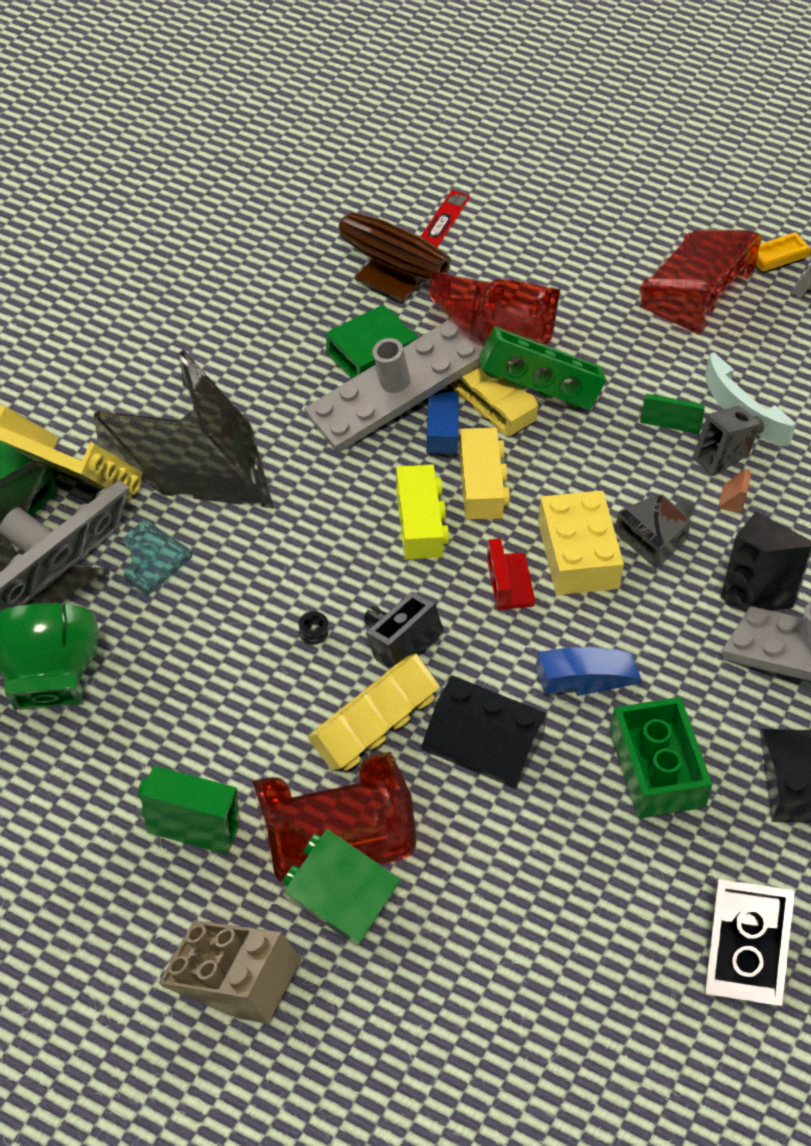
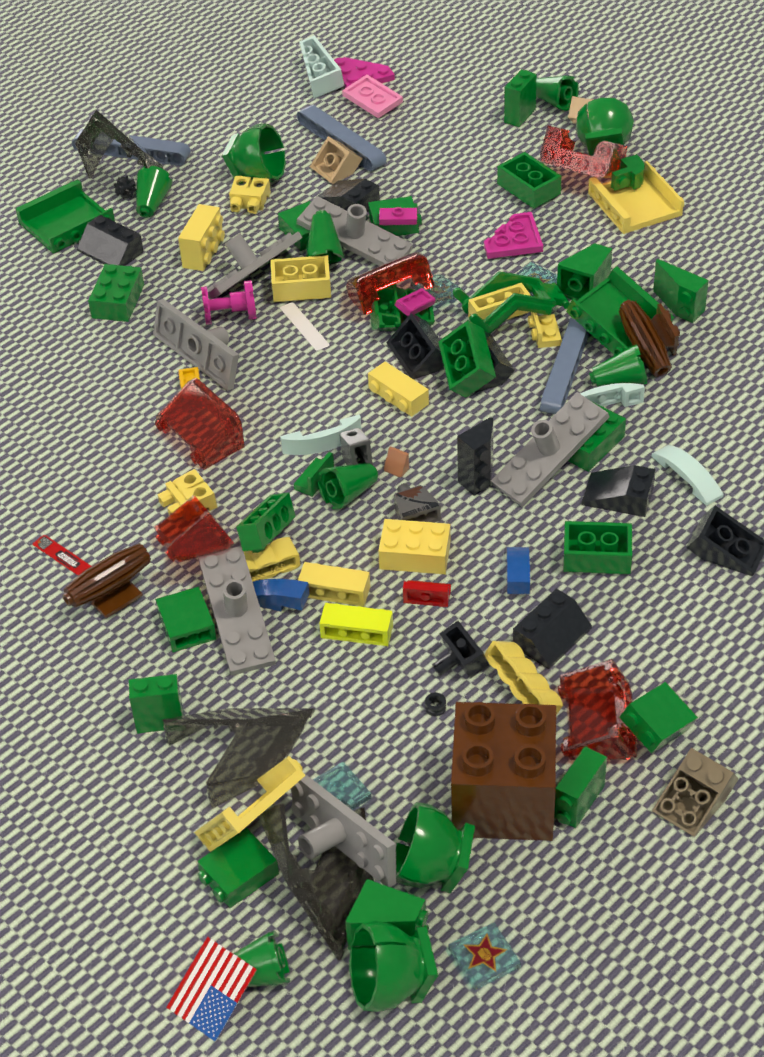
camera: 70 degrees left, 5 degrees down
none -> green brick [129,674,185,734]
none -> light yellow hips [158,469,217,521]
none -> green cone [318,463,378,509]
none -> reddish brown piece [451,702,556,841]

